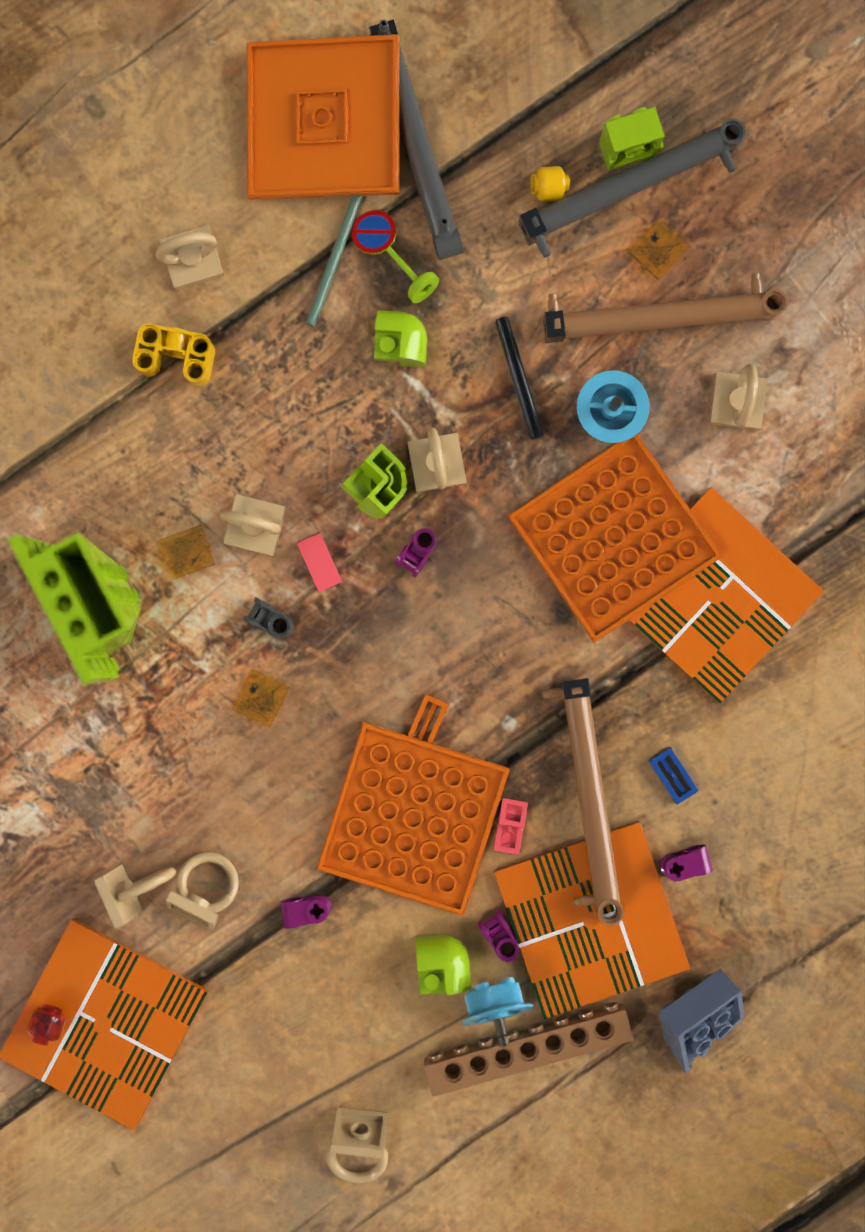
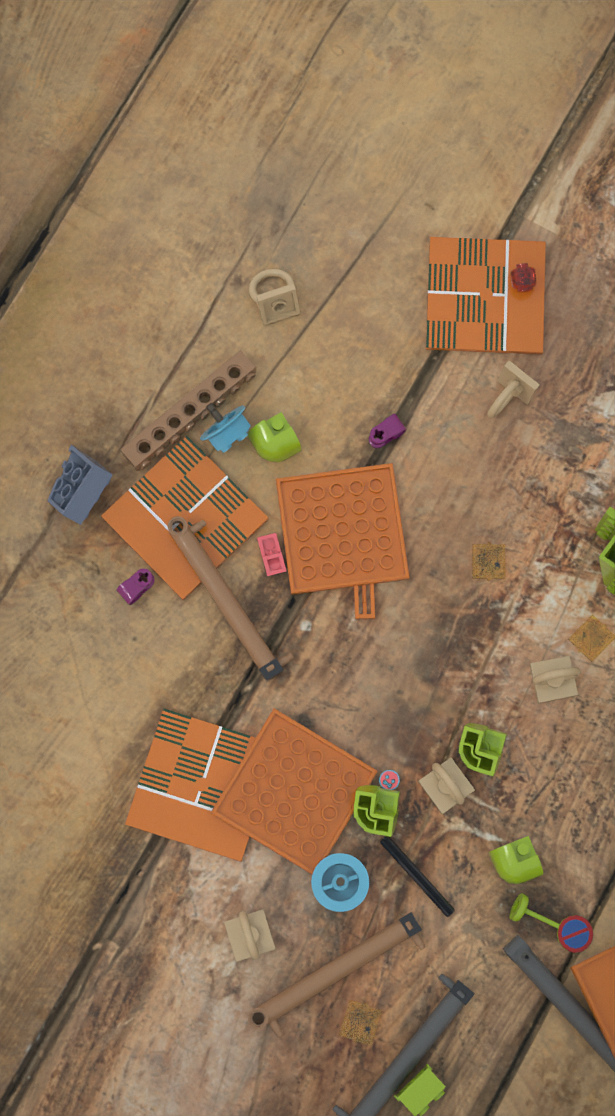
camera: 155 degrees right, 10 degrees down
tan tile [166,852,239,931] -> none
dark grey piece [243,597,295,638] -> none
coral slope [297,532,342,592] -> none
sand green bar [306,196,363,327] -> none
magenta piece [394,528,437,578] -> none
magenta piece [477,909,519,962] -> none
yellow head [530,166,570,201] -> none
blue tile [648,747,699,805] -> none
none -> lime brick [354,785,400,837]
none -> tile [379,770,400,790]

